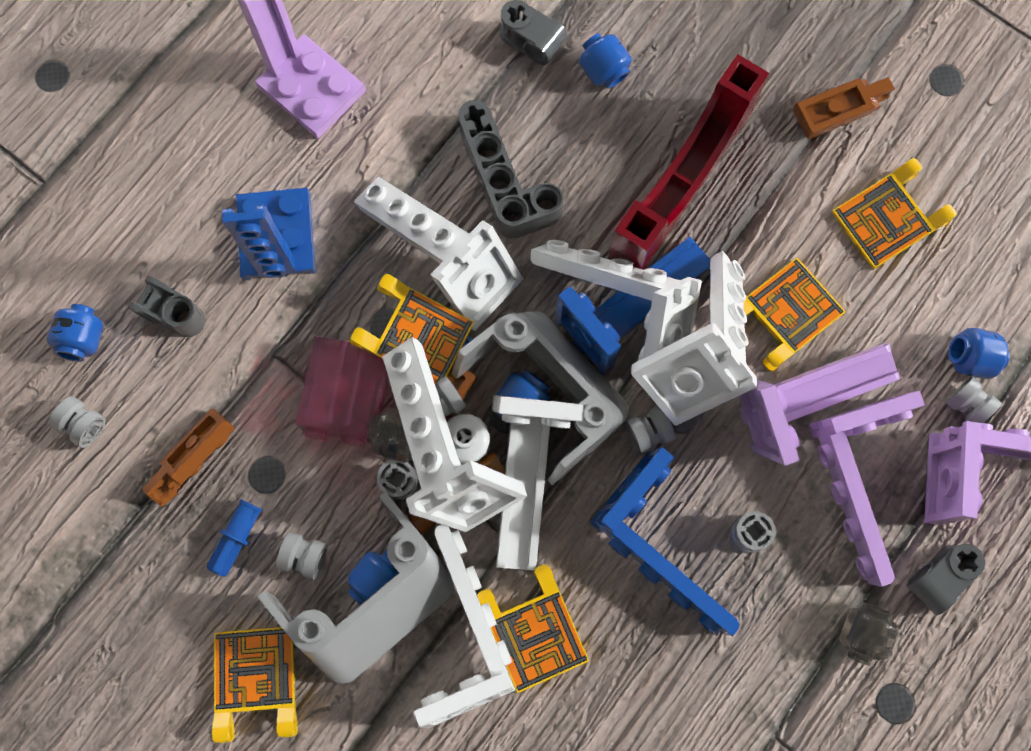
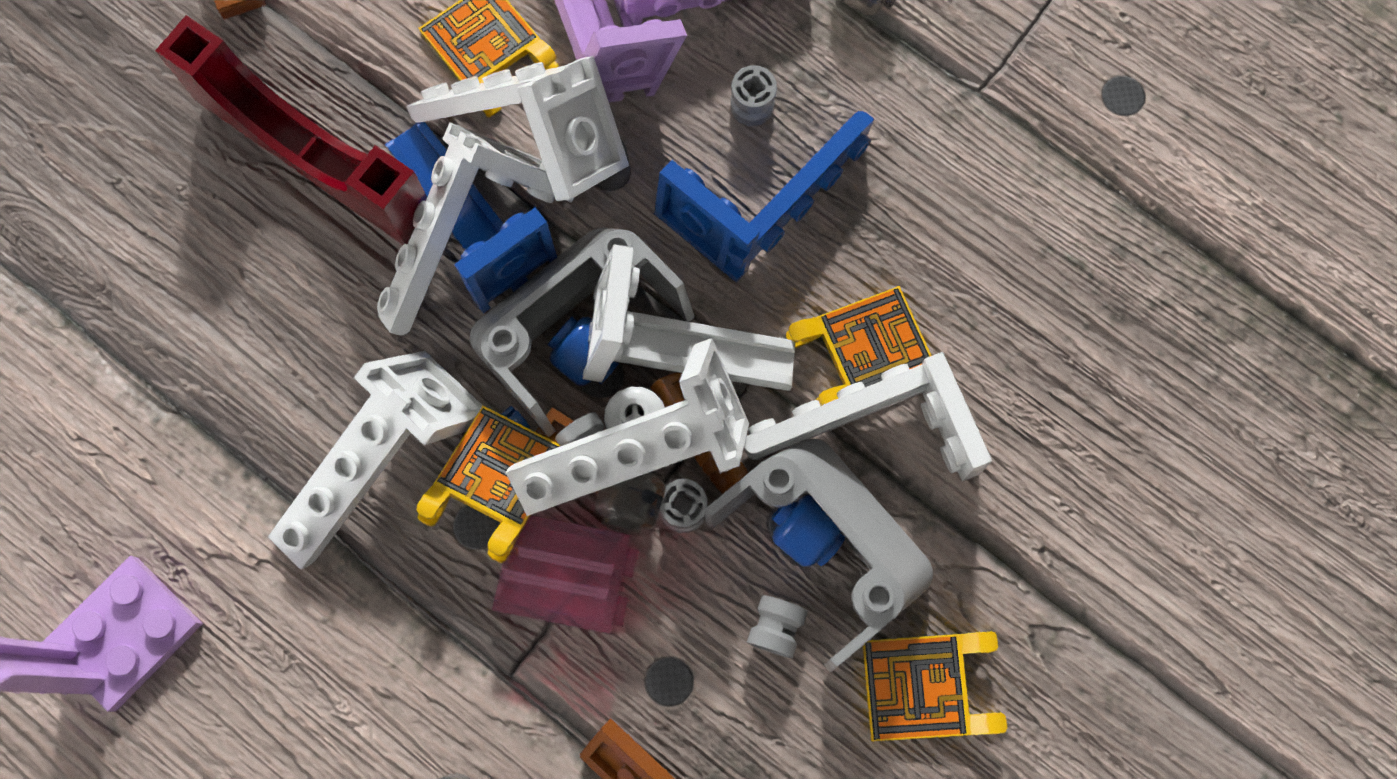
camera: 90 degrees left, 0 degrees up
blue axle [207,499,262,577] -> none
blue bracket [222,187,316,281] -> none
dark grey beam [458,100,563,238] -> none
dark grey piece [499,0,567,65] -> none
blue head [579,33,632,89] -> none
light grey wheel [625,406,676,455] -> none

